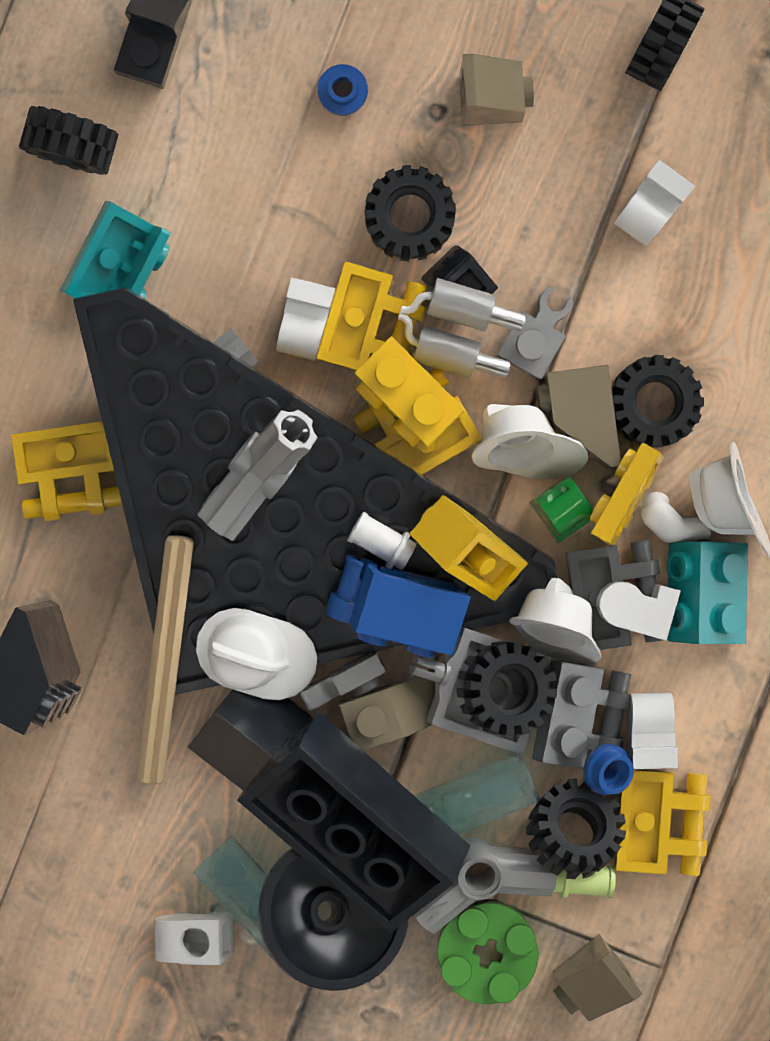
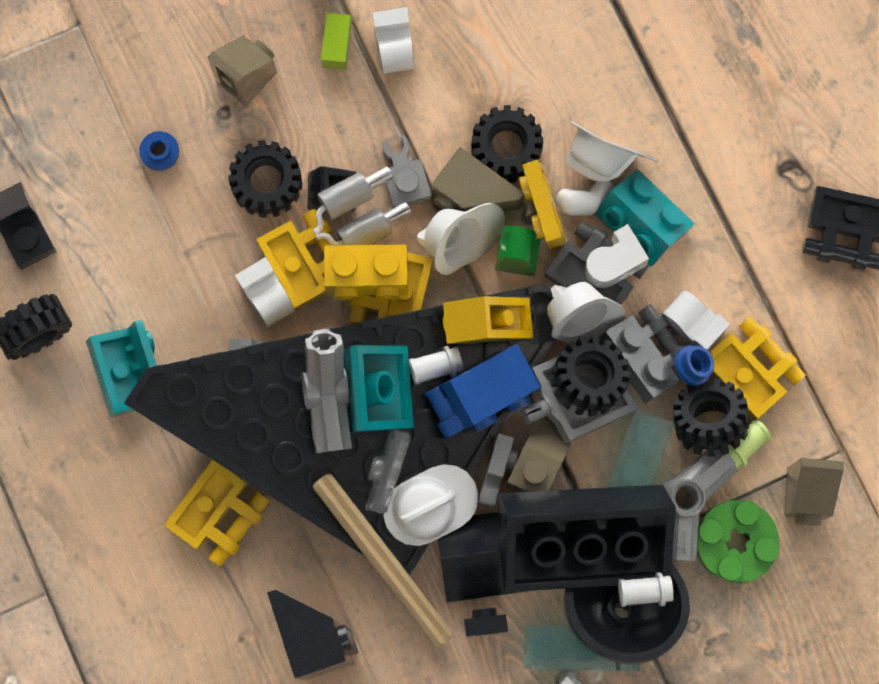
camera: 45 degrees left, 10 degrees down
none -> lime piece [321,13,352,70]
none -> teal slope [344,345,414,433]
none -> clear plate [365,430,411,515]
none -> black plate [464,608,508,637]
none -> white pin [618,573,673,607]

